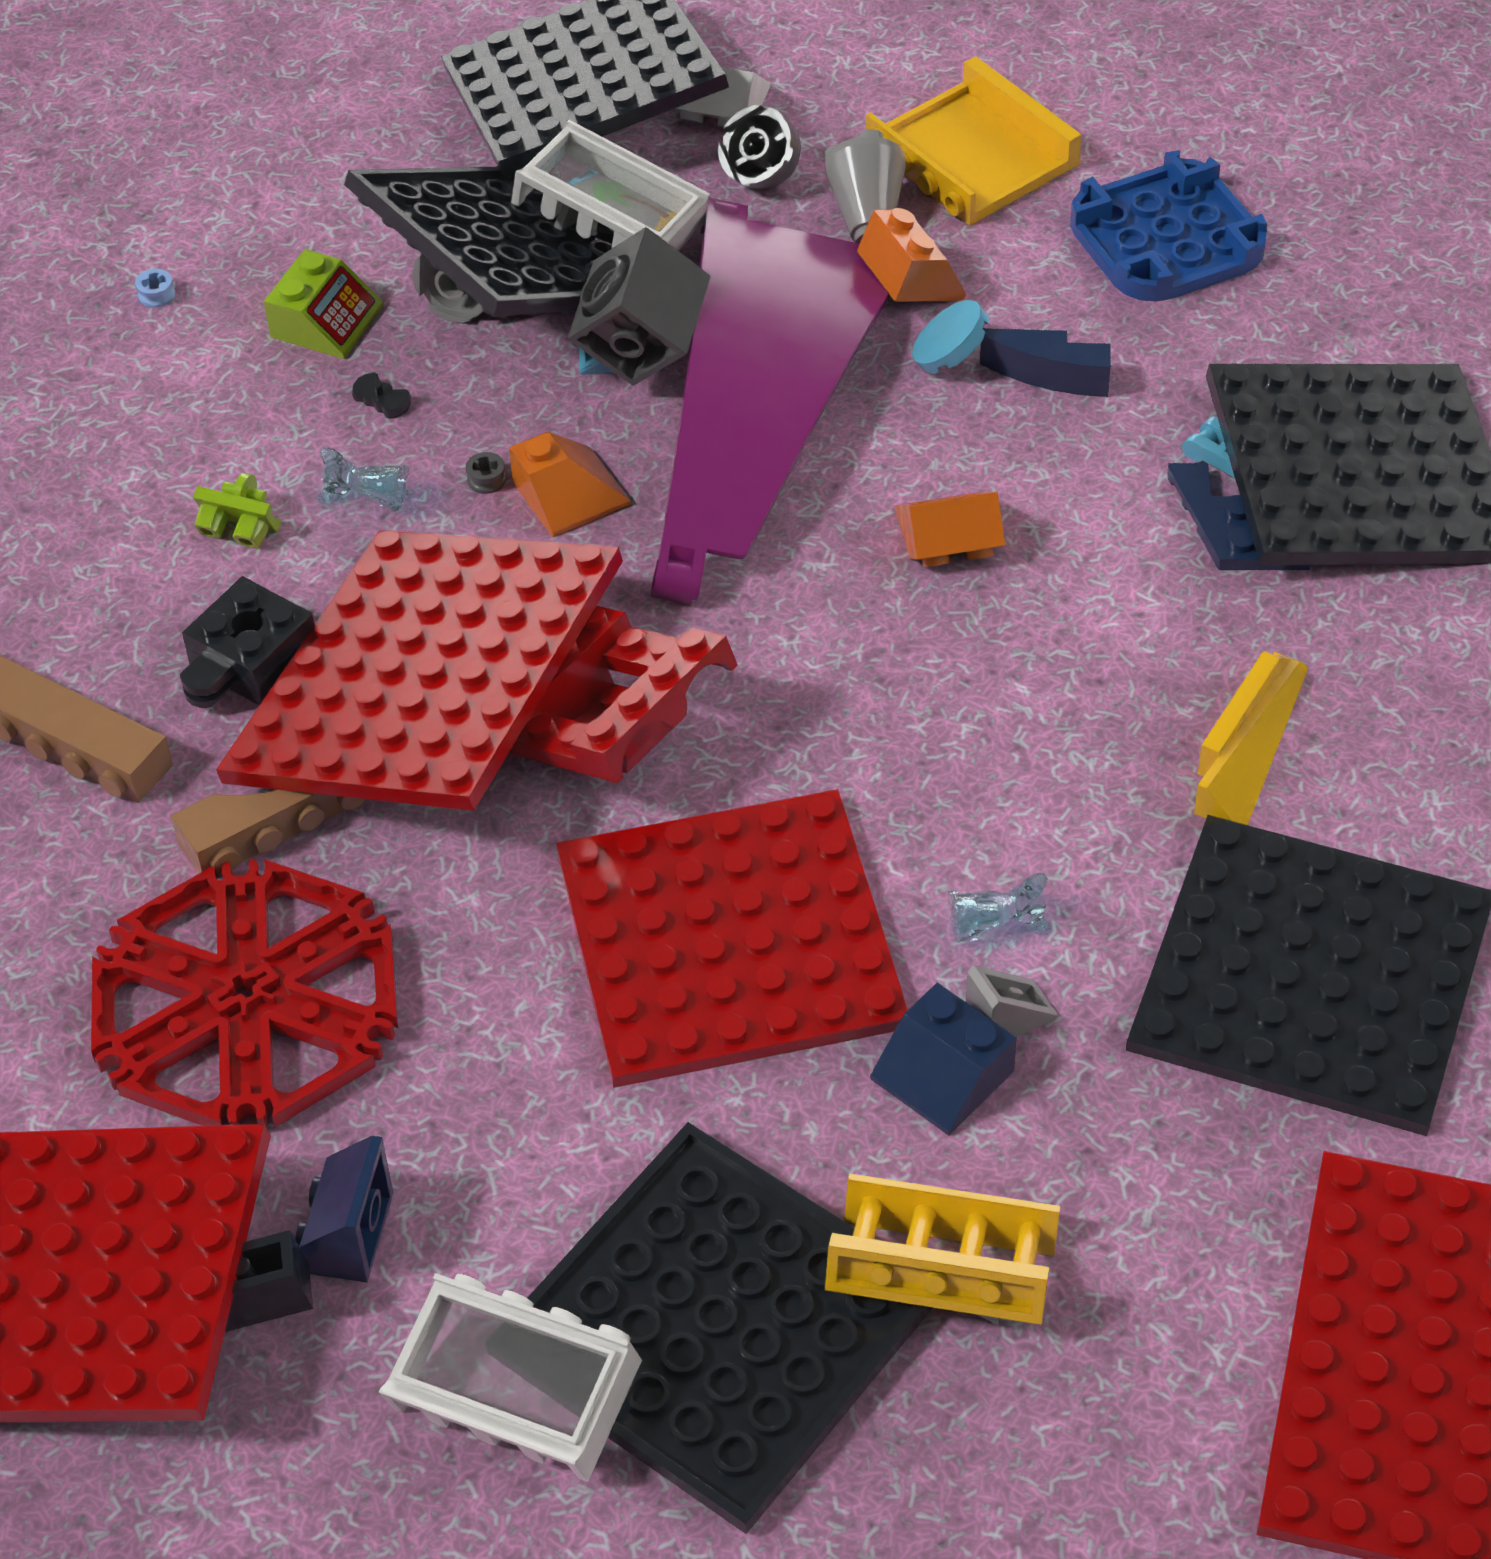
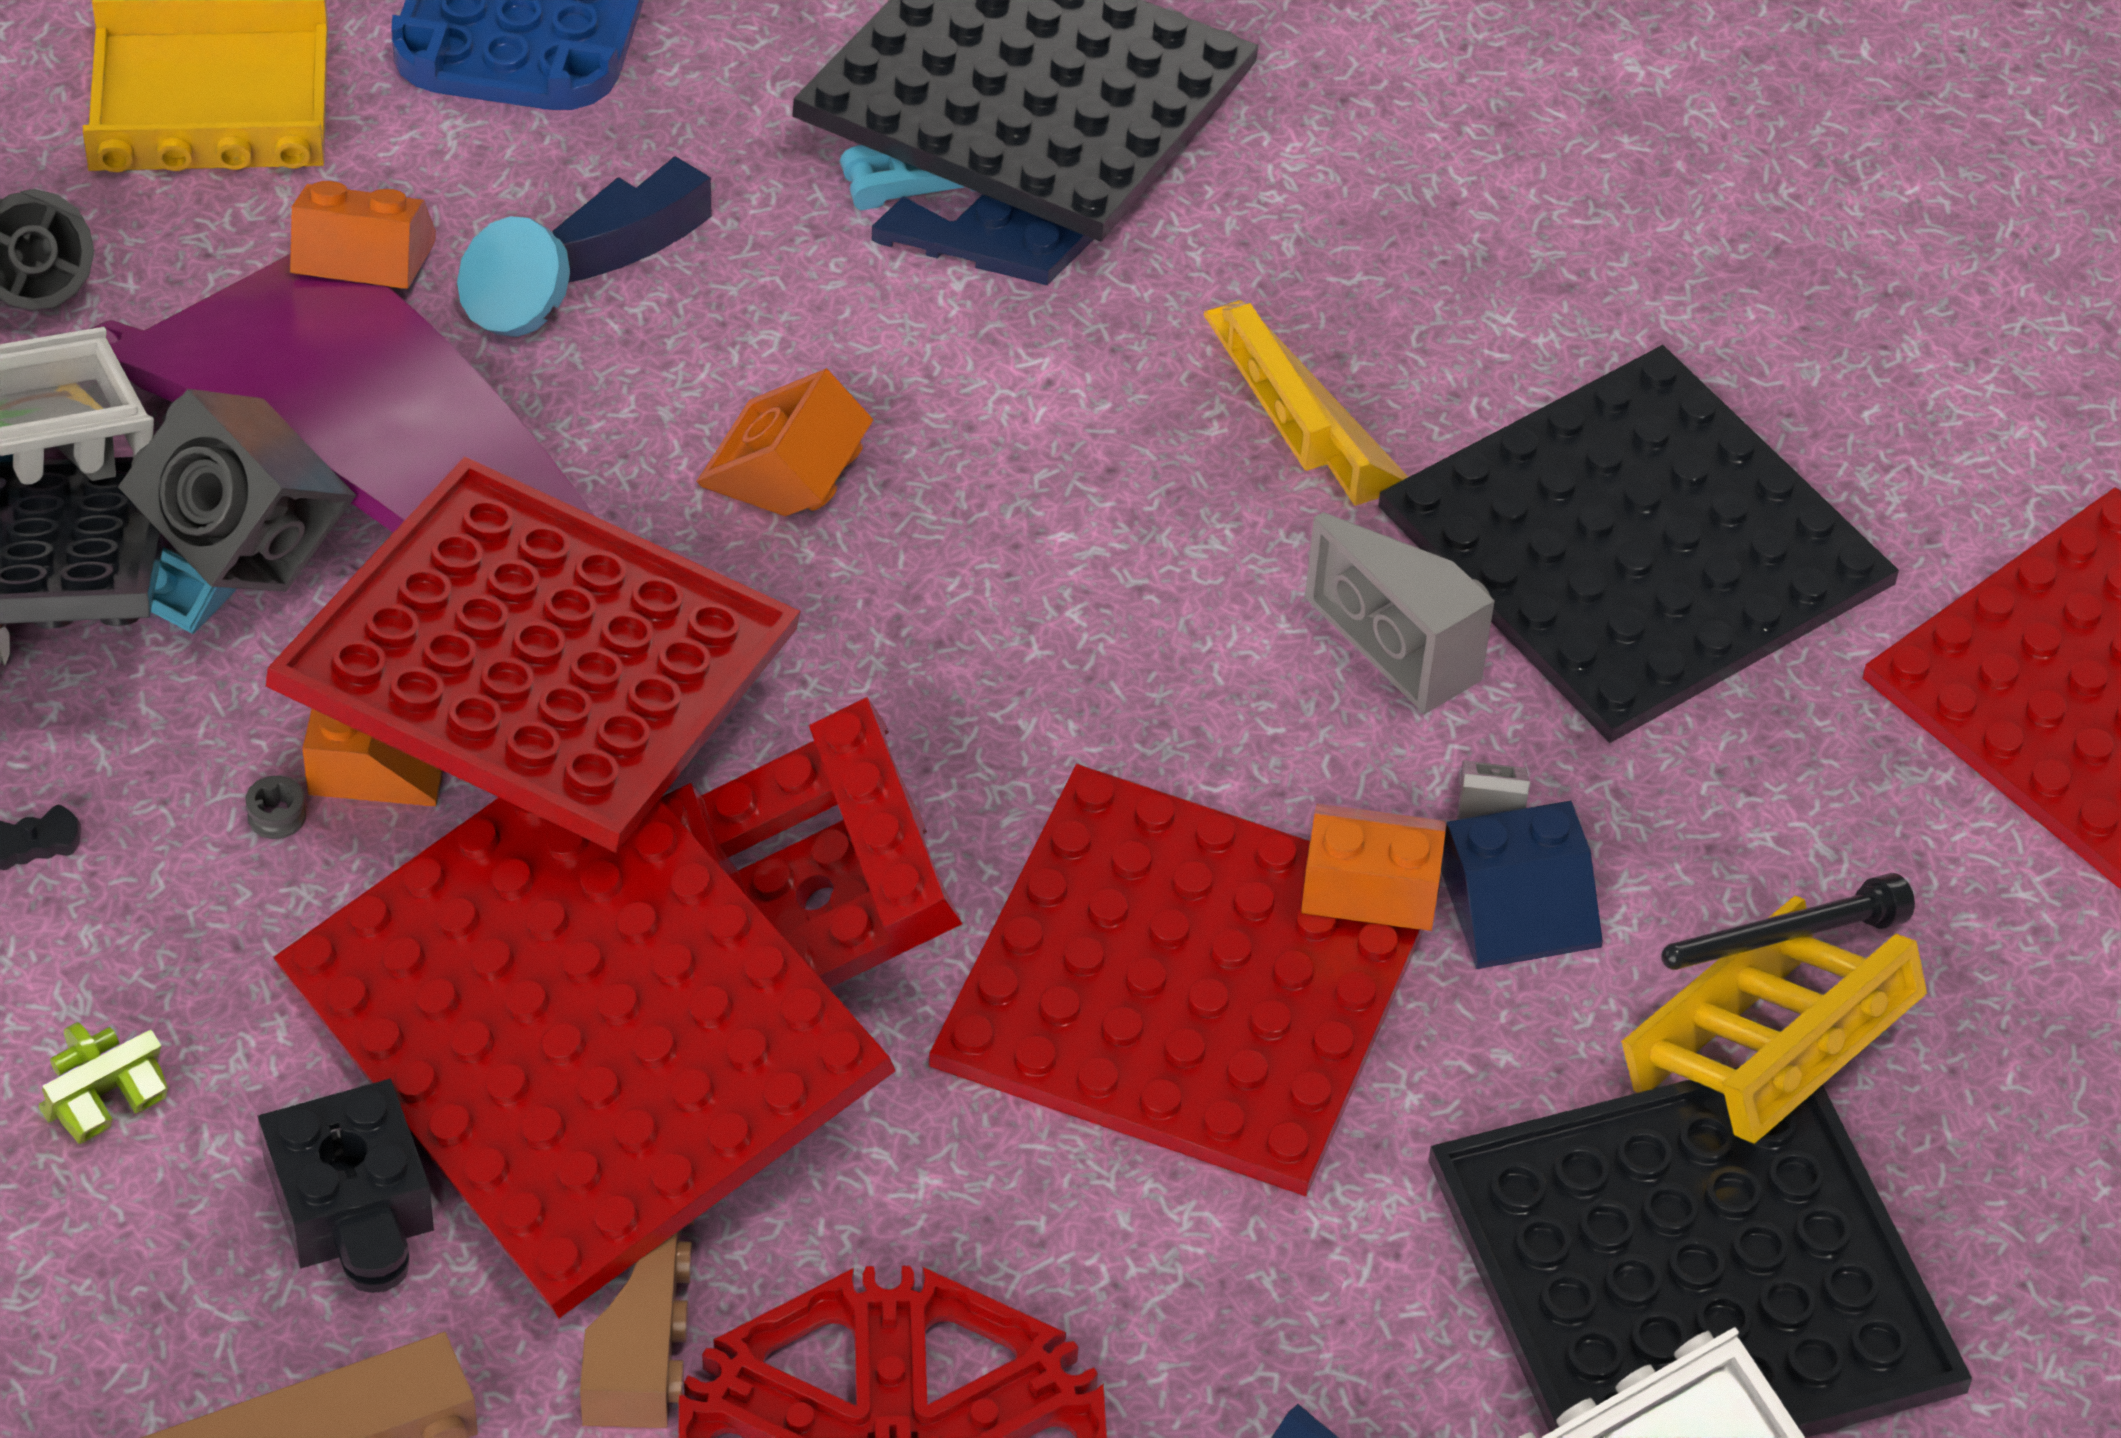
camera: 60 degrees left, 0 degrees up
clear light blue animal [317,447,409,512] -> none
light grey cone [825,129,906,244] -> none
clear light blue animal [948,873,1051,943] -> none
none -> red plate [265,456,801,853]
none -> orange slope [1301,803,1446,931]
none -> light grey slope [1305,512,1494,715]
none -> black piece [1661,873,1915,970]

